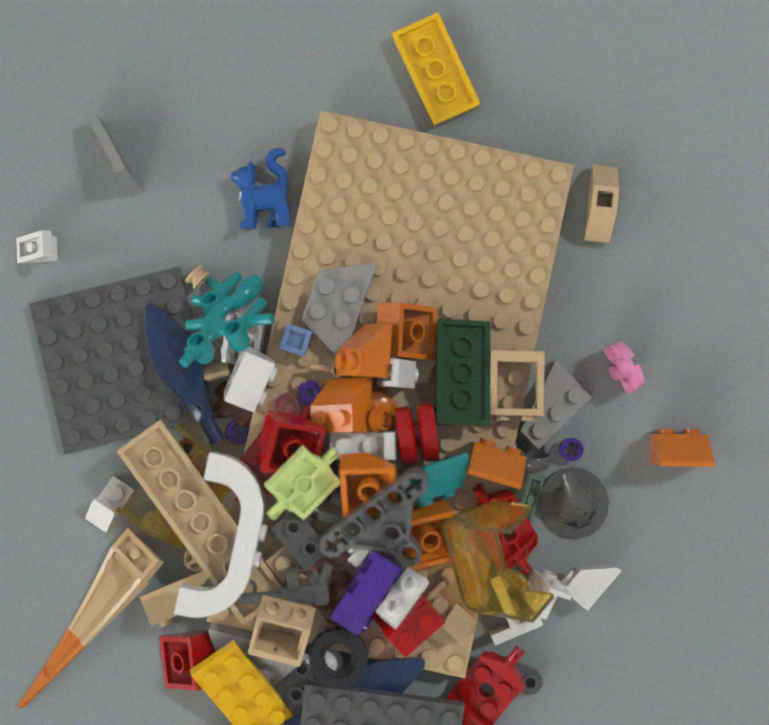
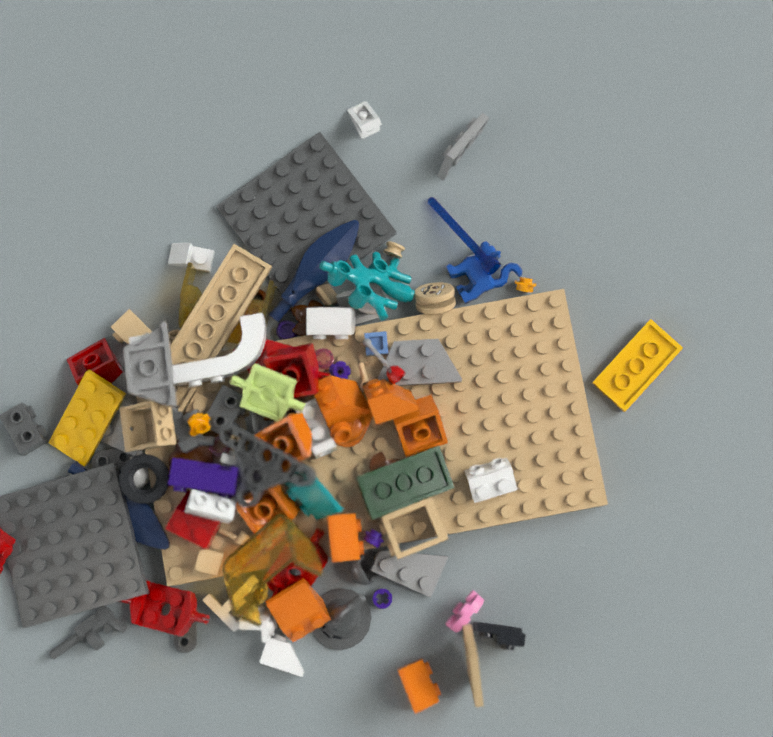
camera: 65 degrees right, 5 degrees down
tan plate [18,528,164,708] -> none
white slope [376,359,418,389] -> none
red wheel [394,403,440,466] -> none
sand green plate [514,471,545,523] -> none
tan slope [583,164,620,244] -> none
none -> light grey wing [123,322,177,408]
none -> light orange plate [188,413,211,436]
none -> orange slope [265,578,331,642]
none -> hinge [363,338,406,385]
none -> dark purple plate [363,529,384,548]
none -> tan head [414,282,456,314]
none -> clear blue piece [428,197,501,275]
none -> tan tile [462,624,484,707]
none -> white bracket [464,458,517,503]
none -> black plate [473,621,526,650]
none -> light orange plate [515,277,537,292]

